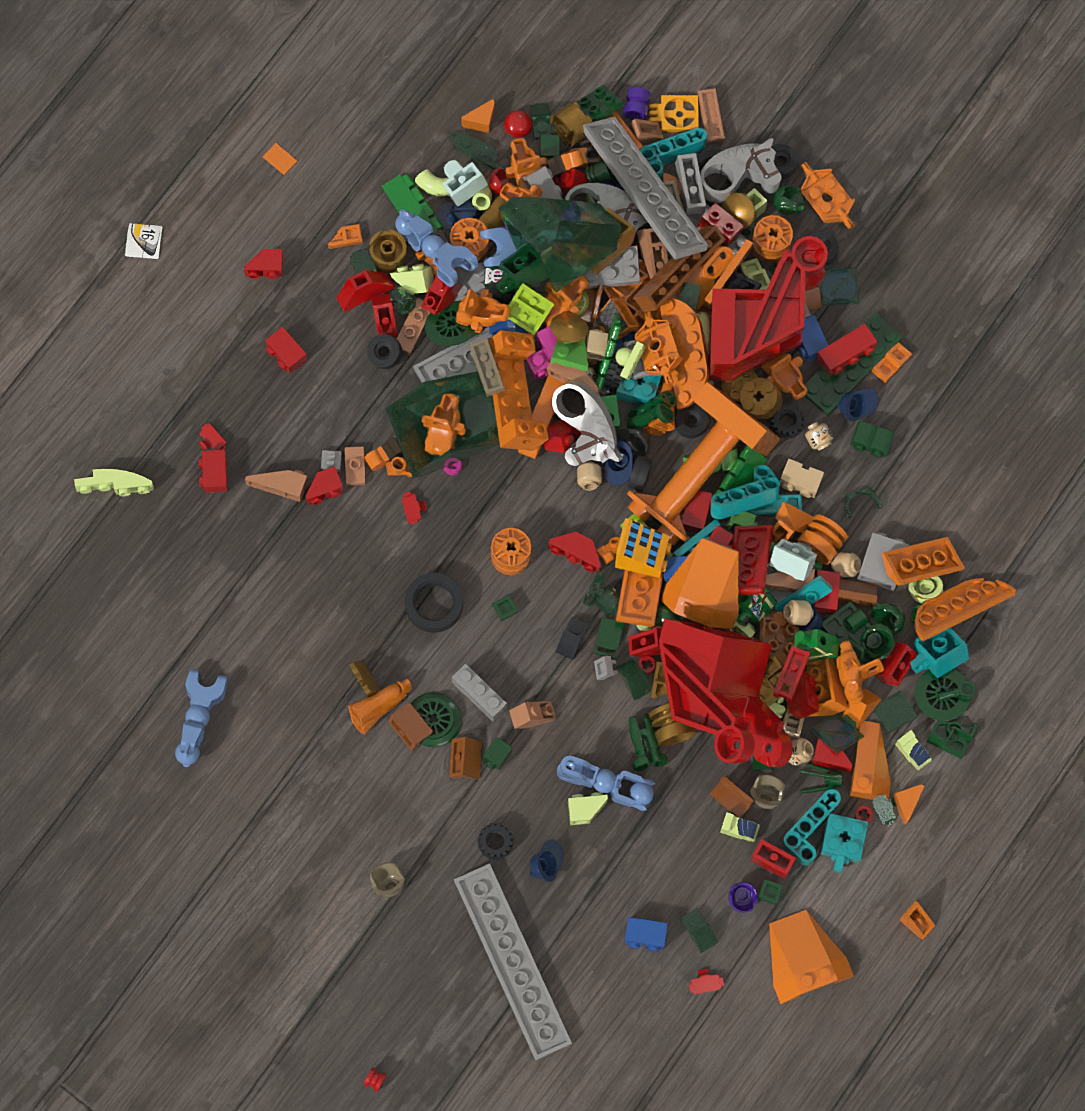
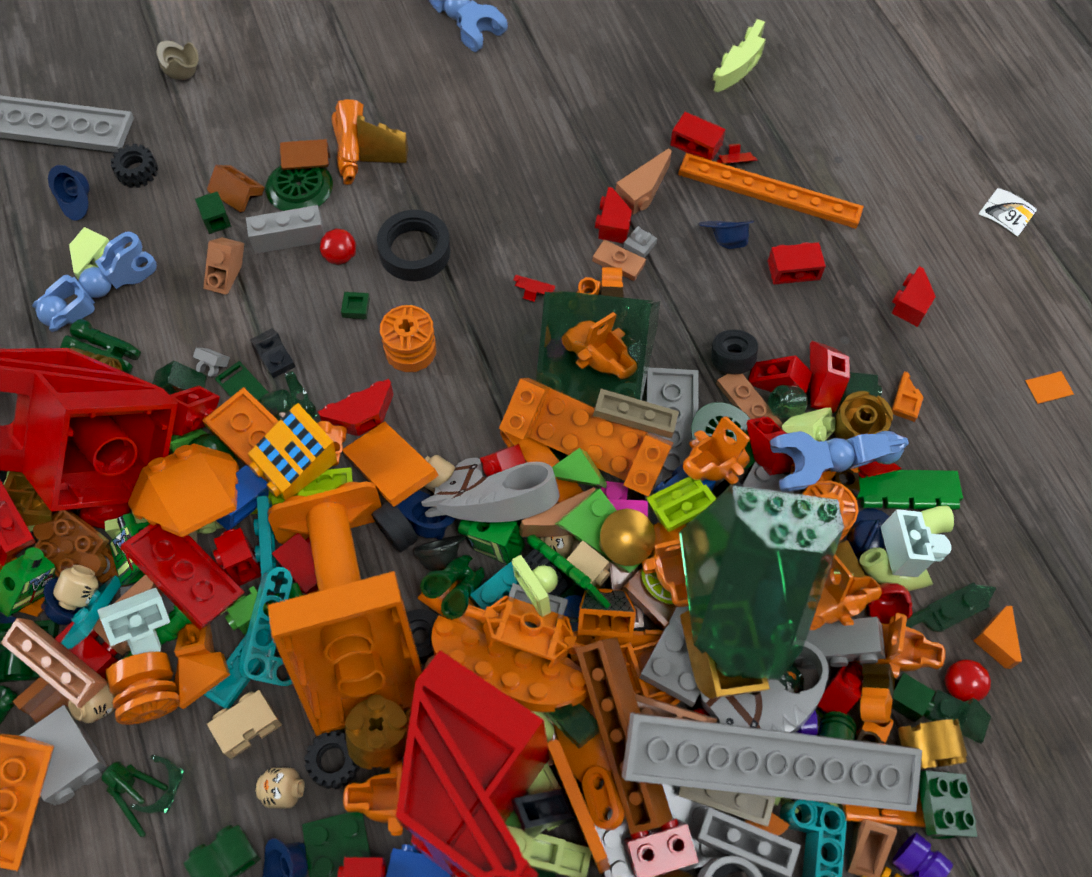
camera: 125 degrees right, 10 degrees down
none -> nougat slope [1,618,107,708]
none -> dark green plant [101,761,168,837]
none -> red hair [320,228,356,265]
none -> orange tile [342,421,439,507]
none -> bright green slope [552,448,607,488]
none -> orange tile [678,153,864,229]
none -> dark blue piece [698,220,755,249]

